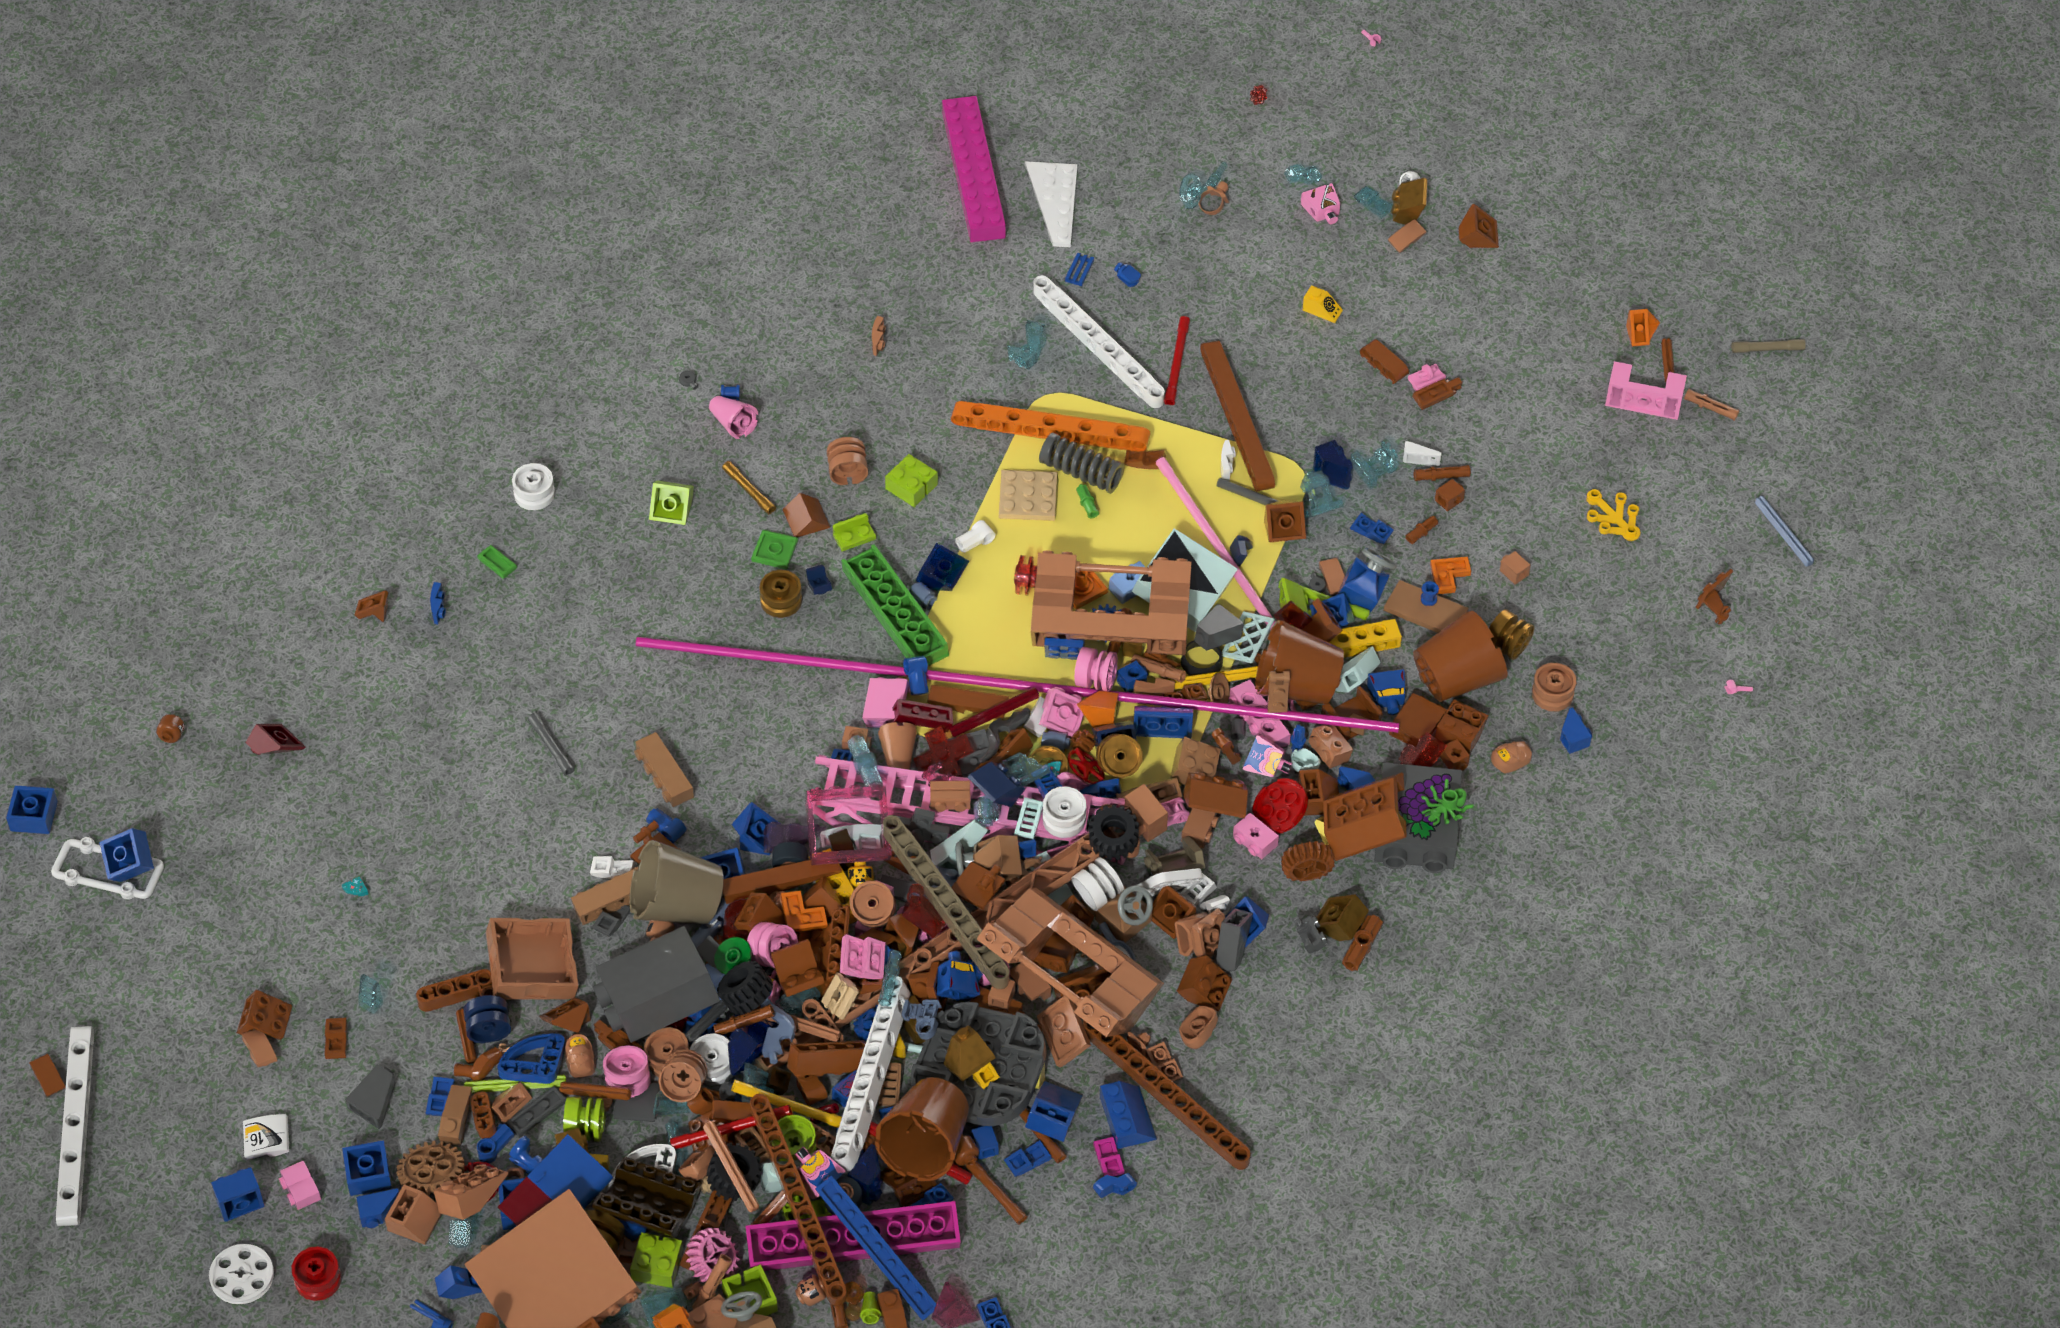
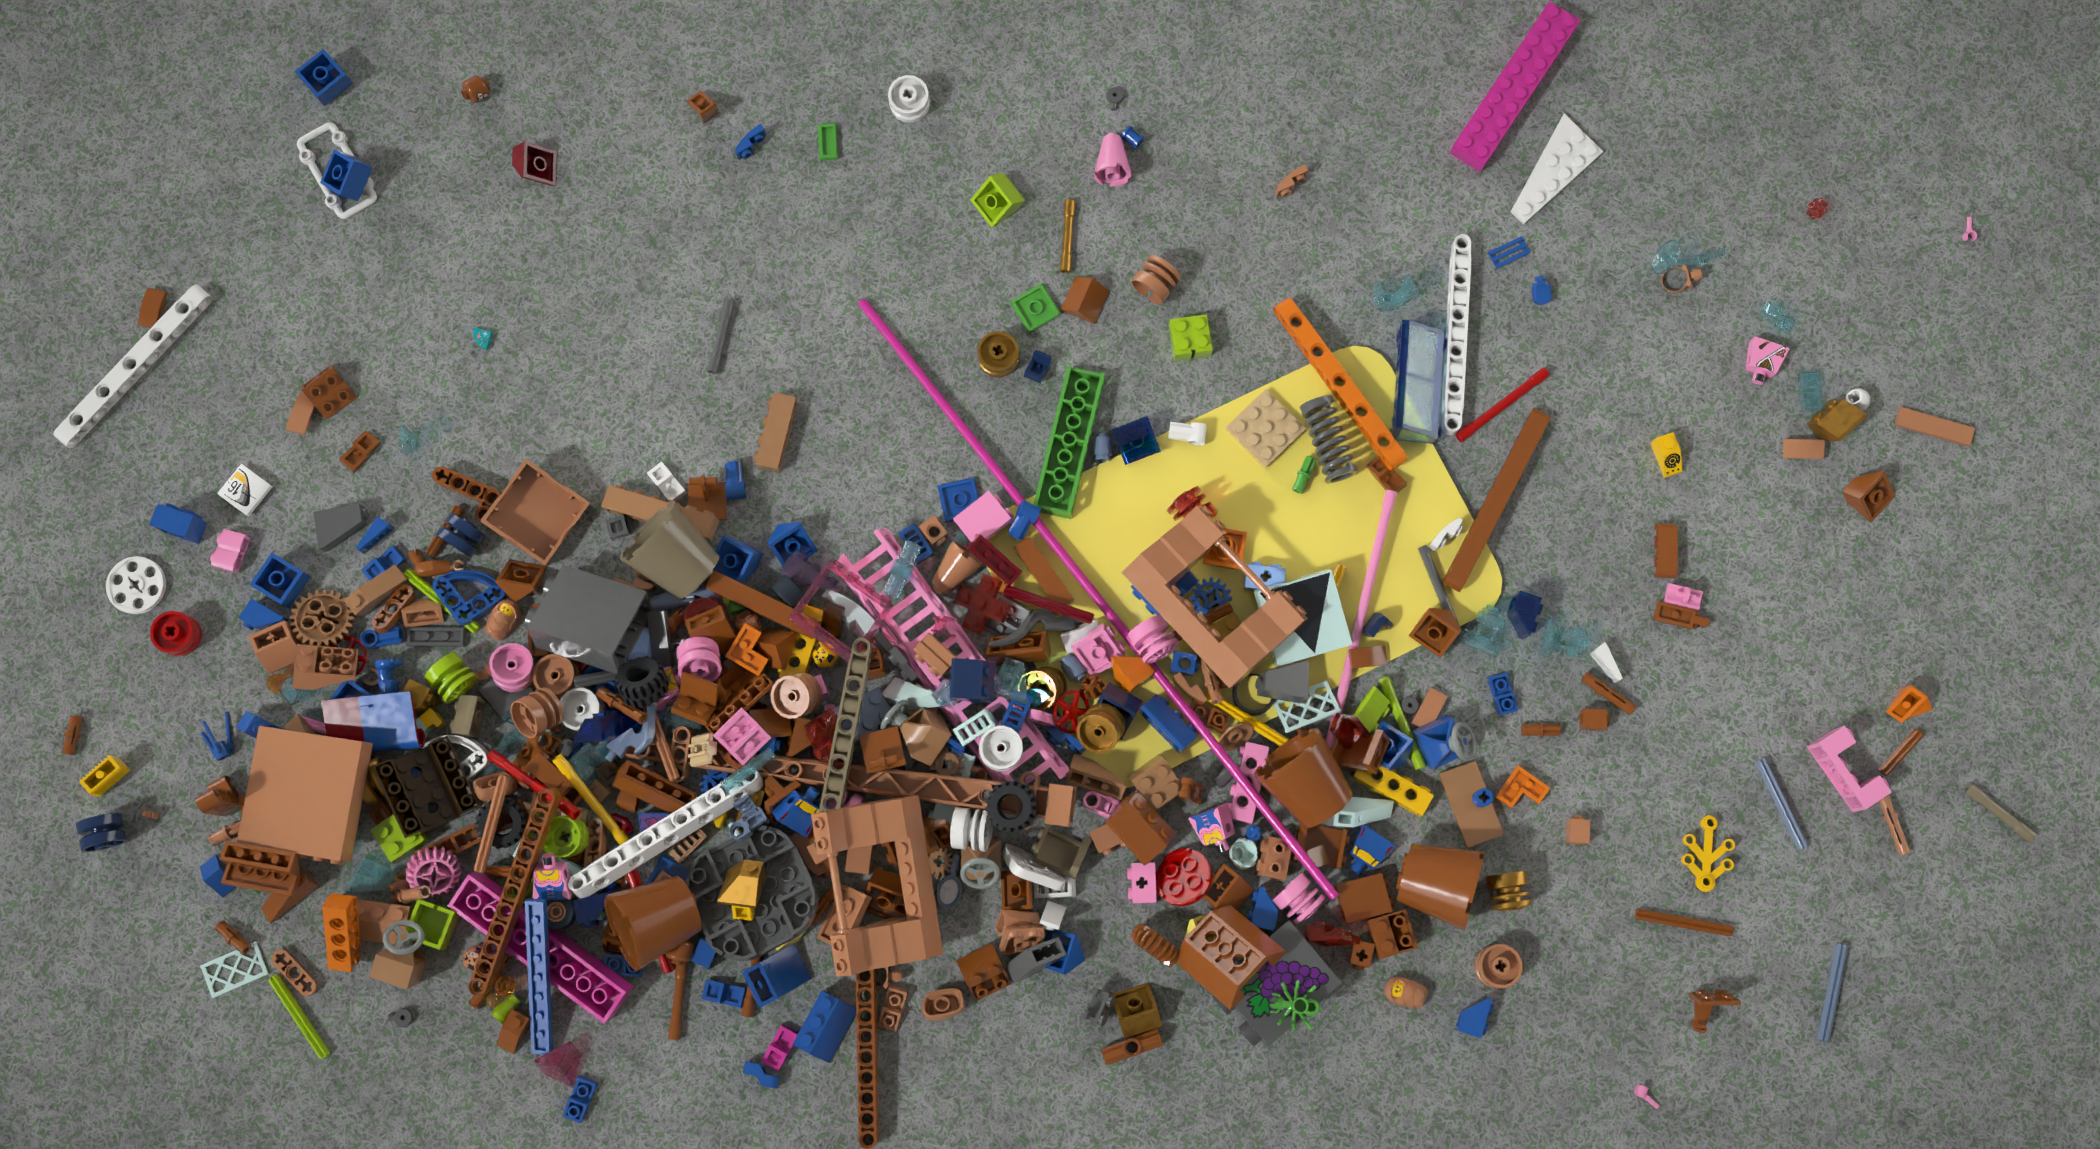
camera: 45 degrees right, 25 degrees up
dark orange axle [559,1082,632,1100] -> none
green dish [714,937,752,975] -> none
lime bracket [832,513,876,552] -> none
medium nougat plate [1267,671,1290,713] -> none
none -> clear orange plate [266,665,294,694]
none -> blue slope [356,517,394,554]
none -> dark tan slope [450,695,487,739]
none -> blue tile [937,478,979,523]
none -> bright pink wheel [1272,872,1326,925]
none -> dark orange slope [1348,645,1388,669]
none -> windscreen [1390,319,1447,444]
none -> dark orange axle [1634,909,1734,936]
none -> sand blue axle [1756,758,1808,850]
none -> nougat tile [1894,407,1975,447]

